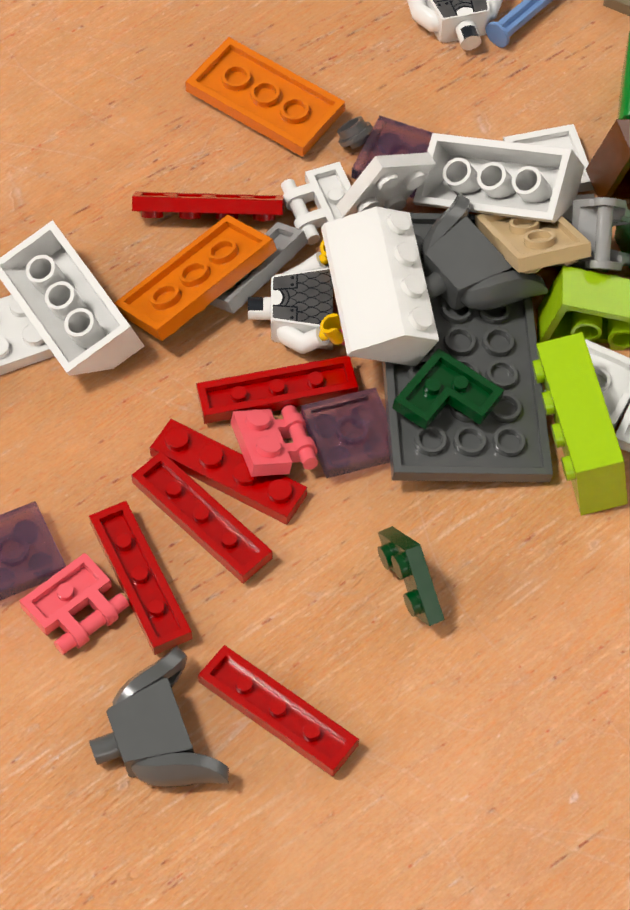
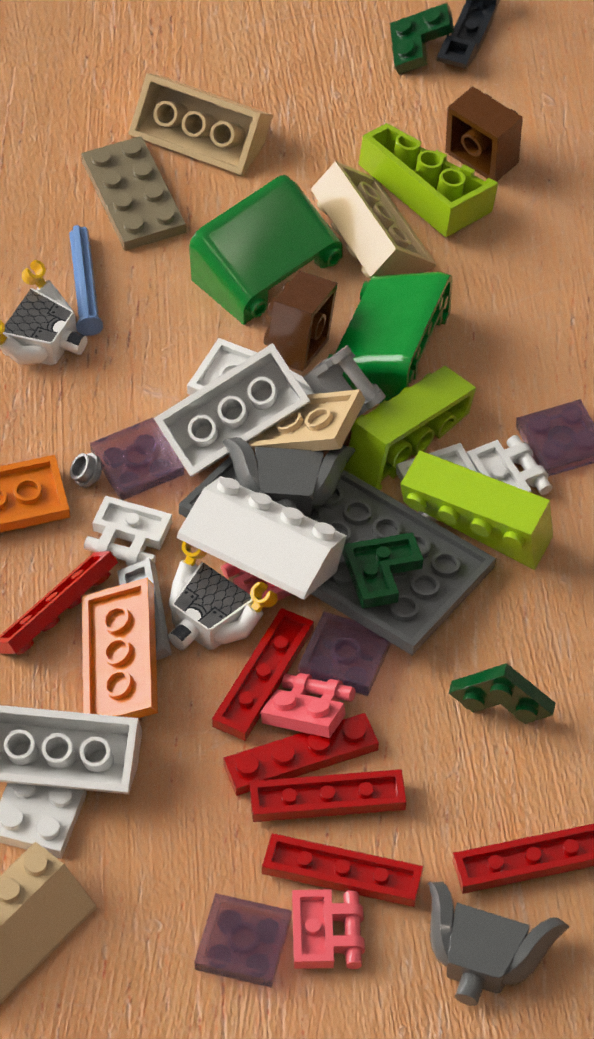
camera: 50 degrees left, 5 degrees down
white plate [336,152,436,217] -> none

